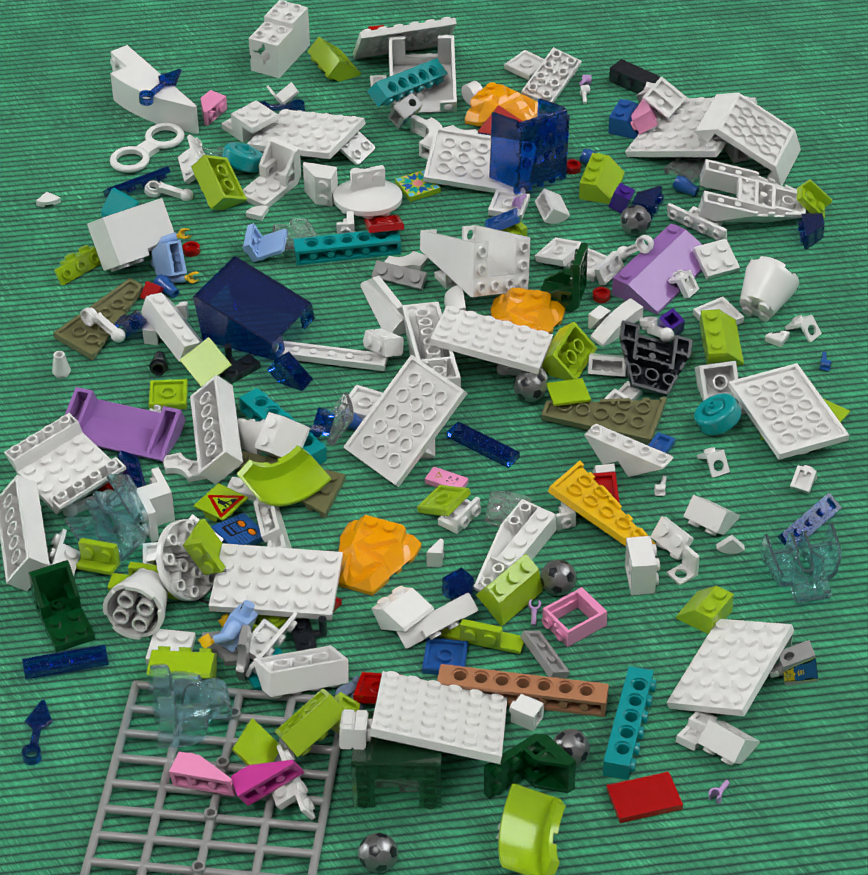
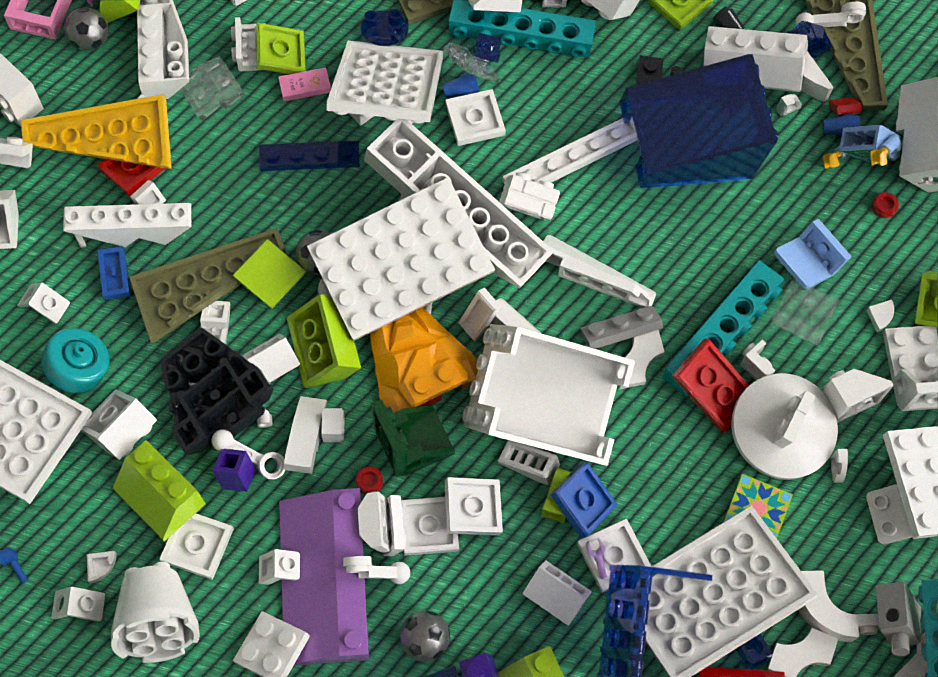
camera: 135 degrees right, 25 degrees up
lime piece [179,337,232,387] -> none
clear blue slope [267,352,313,391] -> none
none -> white slope [358,491,390,553]
none -> clear blue dish [361,9,409,46]
none -> white tile [458,288,501,341]

